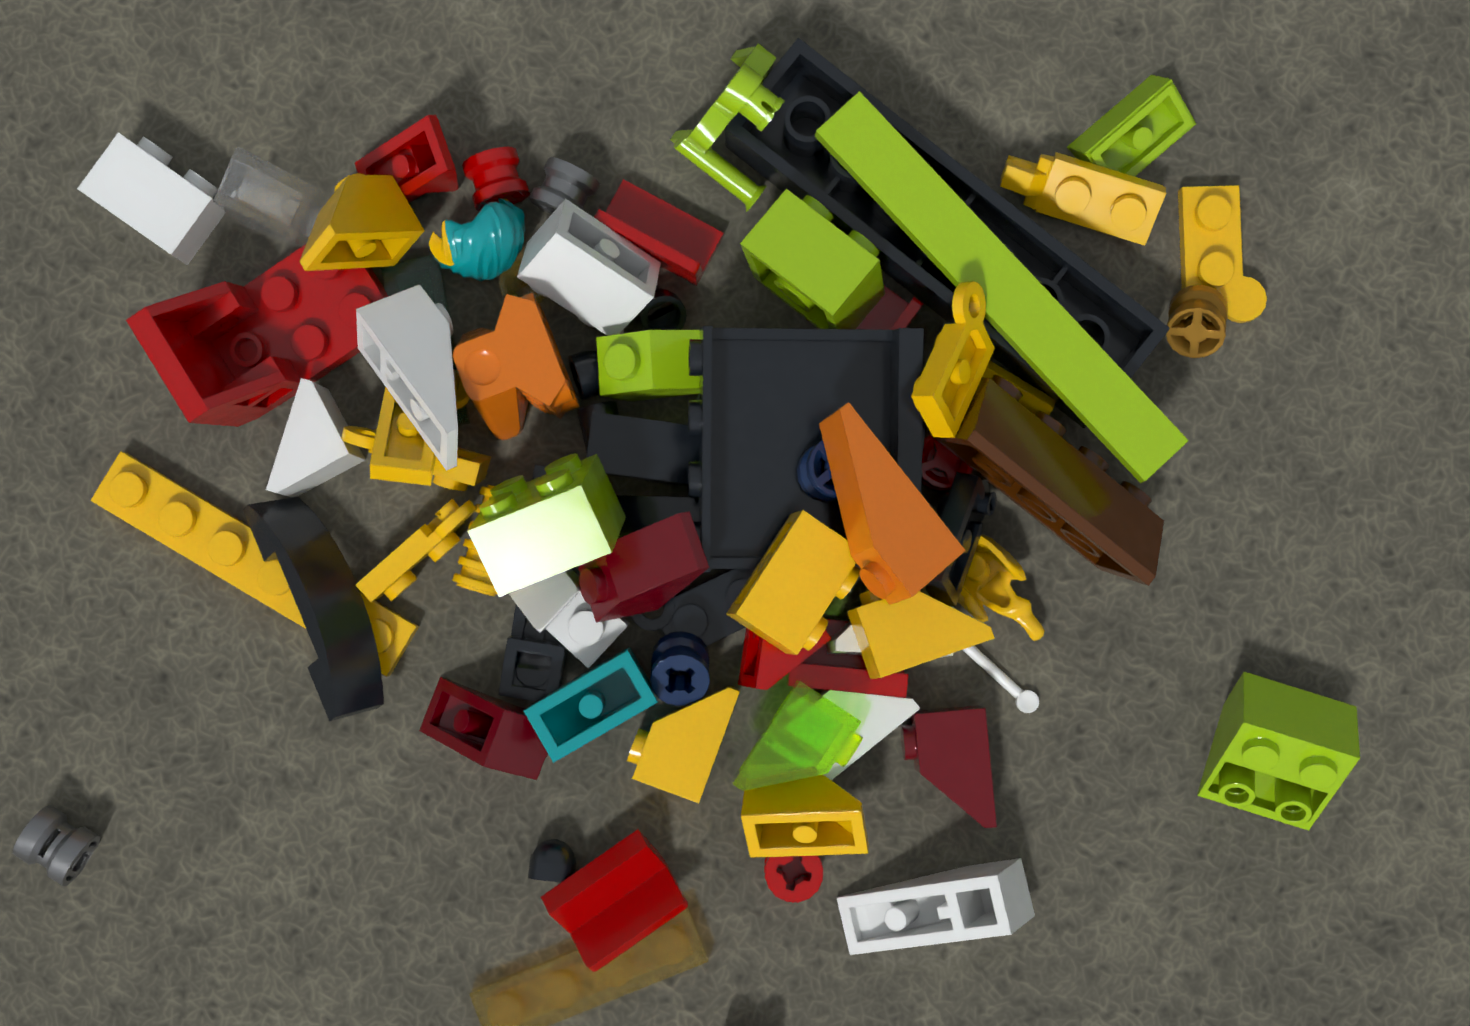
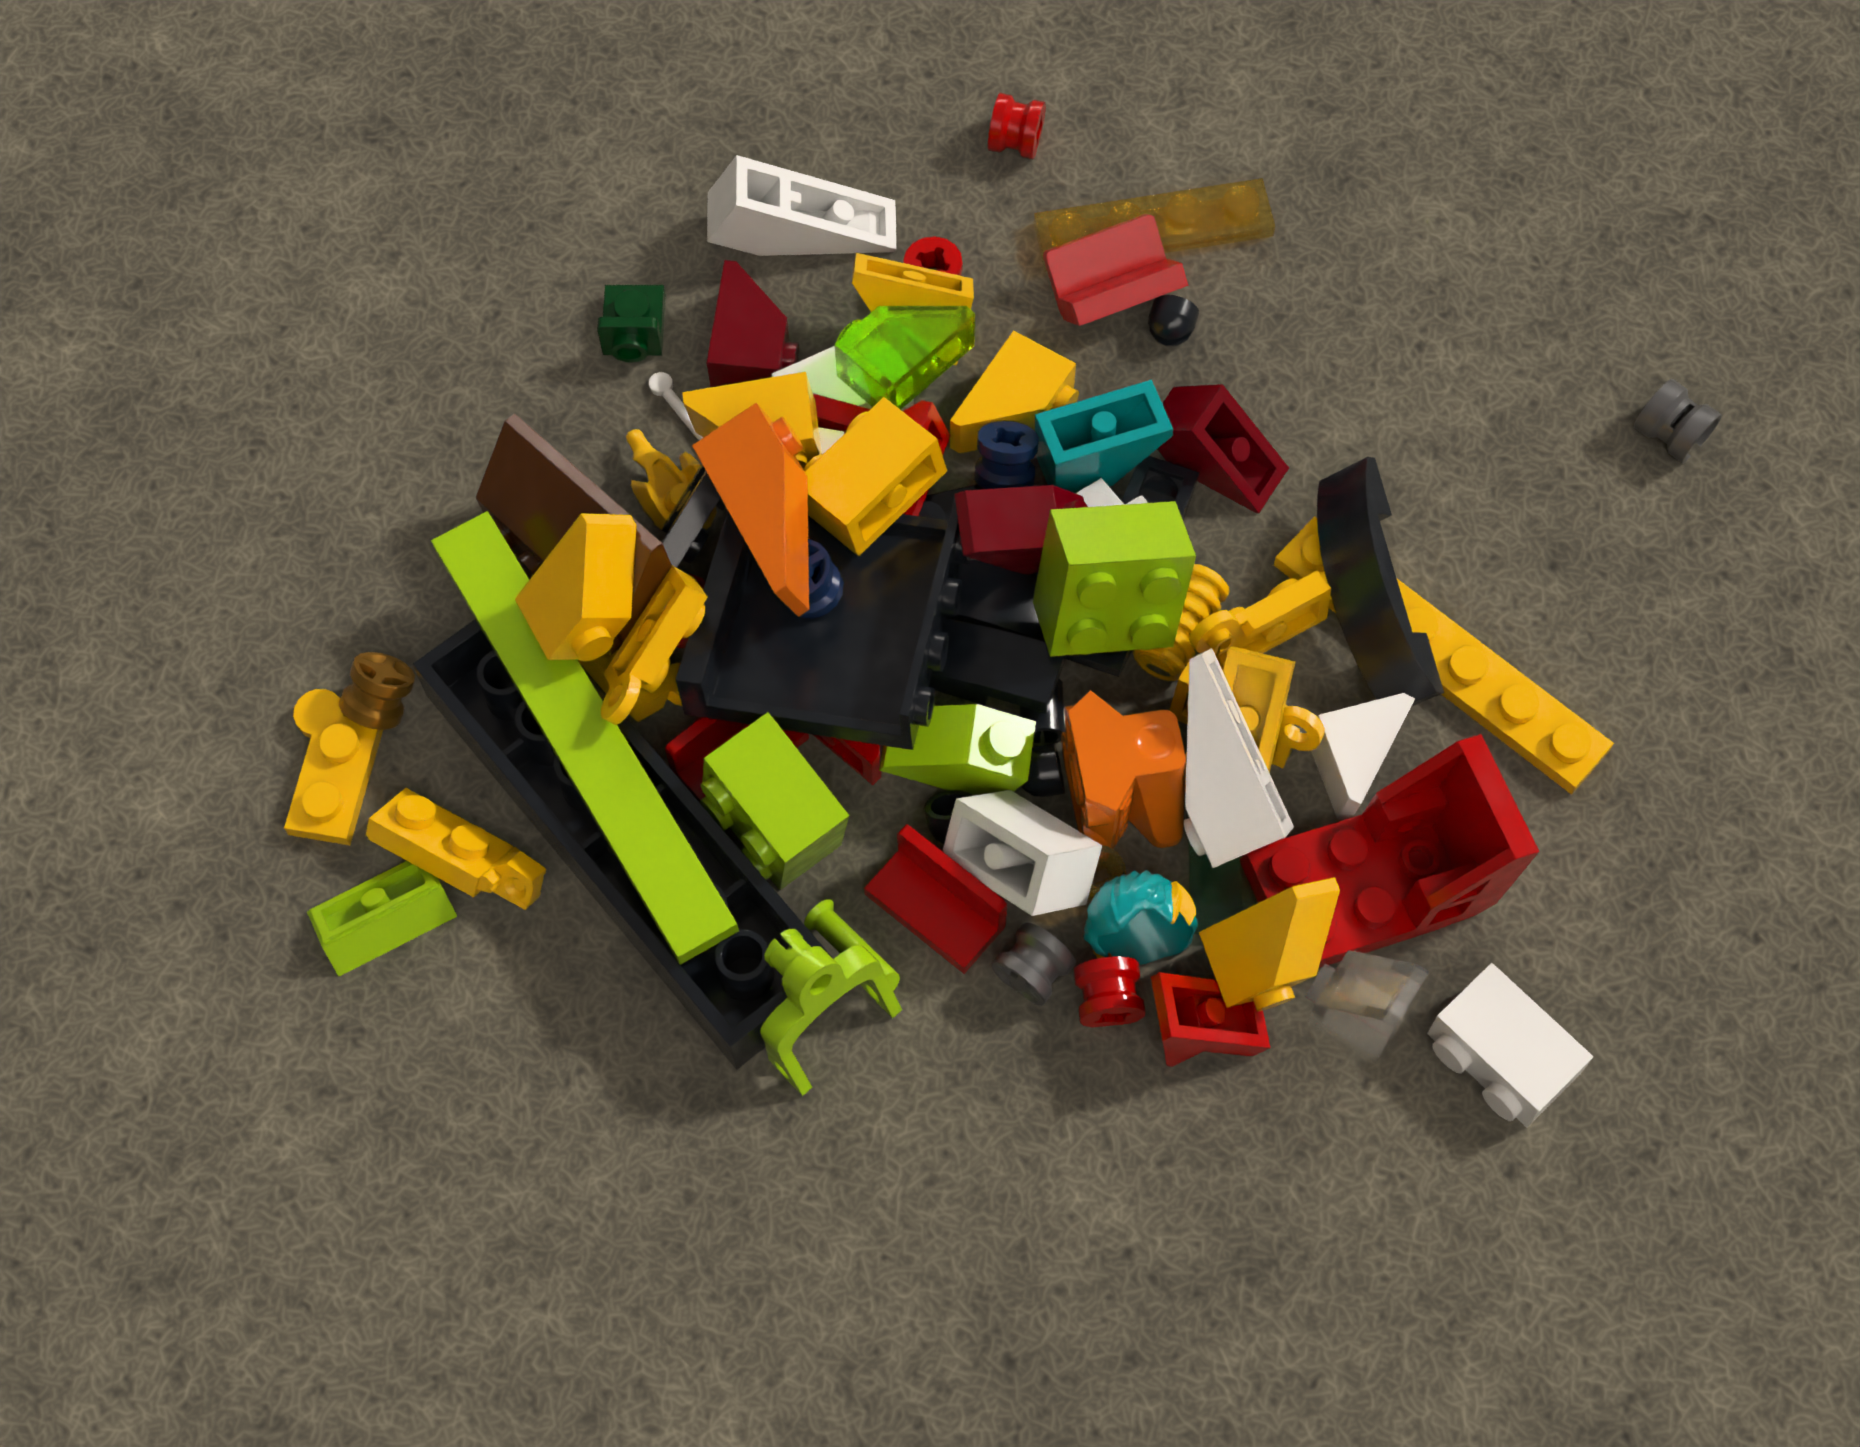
camera: 170 degrees left, 20 degrees down
lime slope [1197,672,1360,831] -> none
none -> yellow slope [515,513,637,662]
none -> dark green bracket [597,285,666,363]

